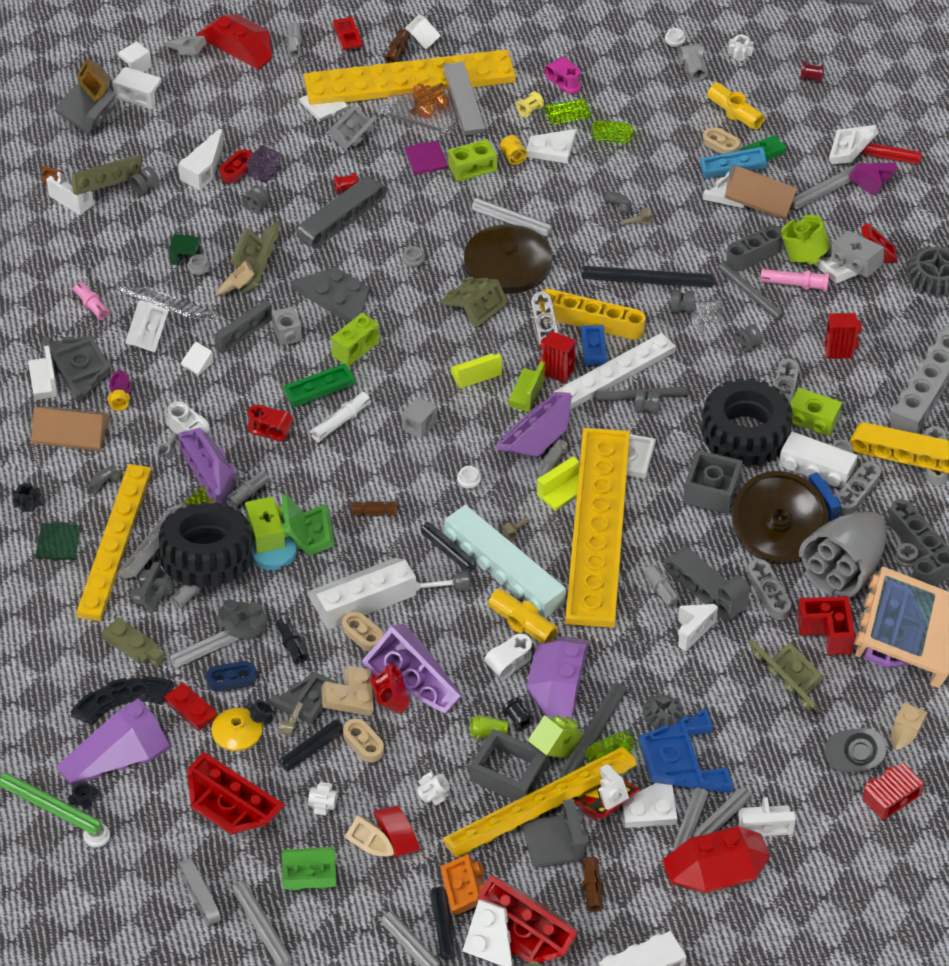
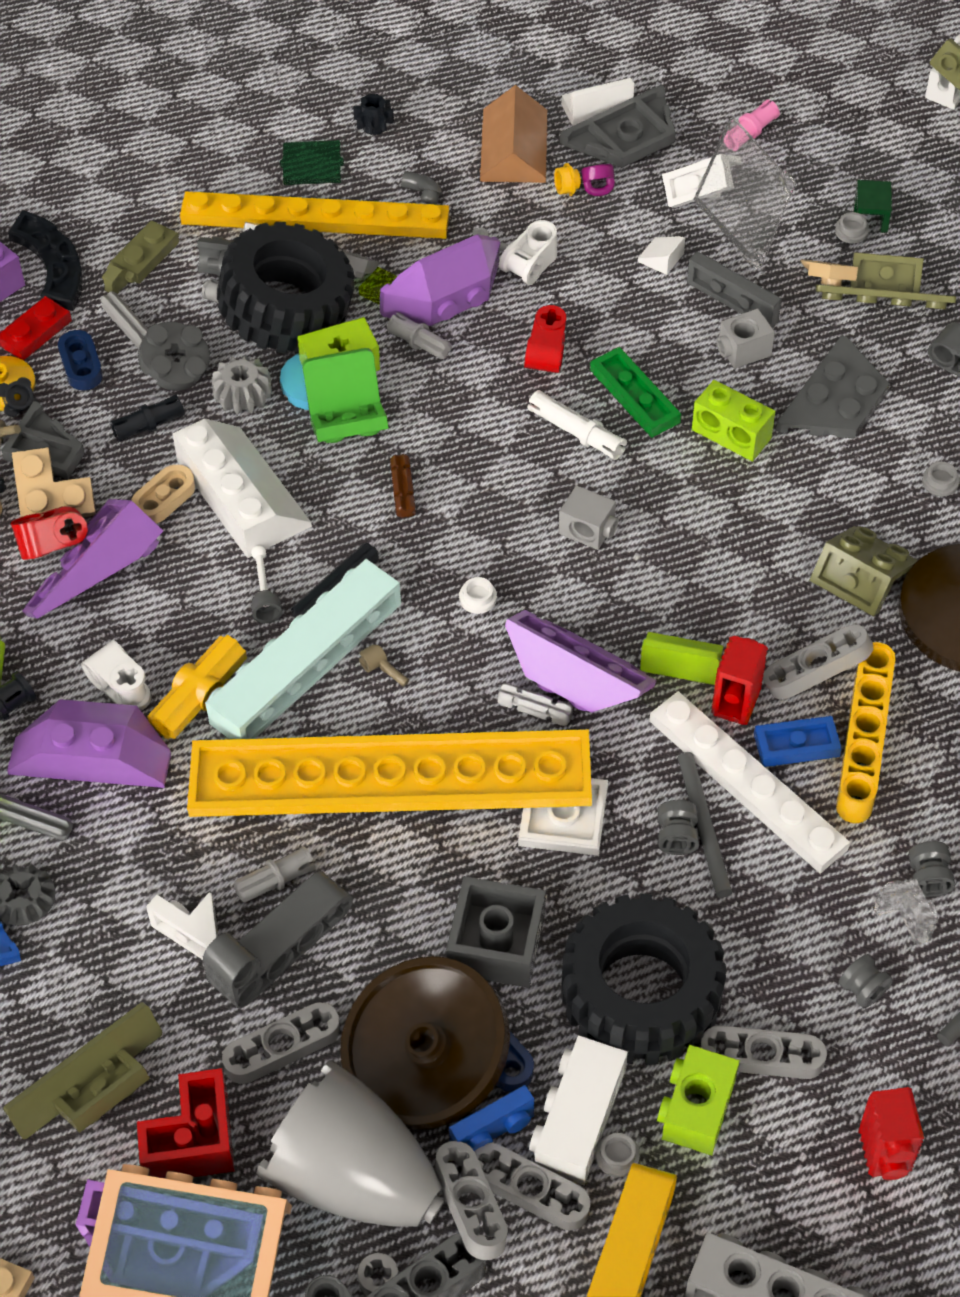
camera: 85 degrees right, 5 degrees up
neon yellow panel [451,353,502,389] -> none
neon yellow panel [537,456,579,511] -> none
none -> light grey gear [211,355,272,416]
none -> light grey beam [434,1141,508,1260]

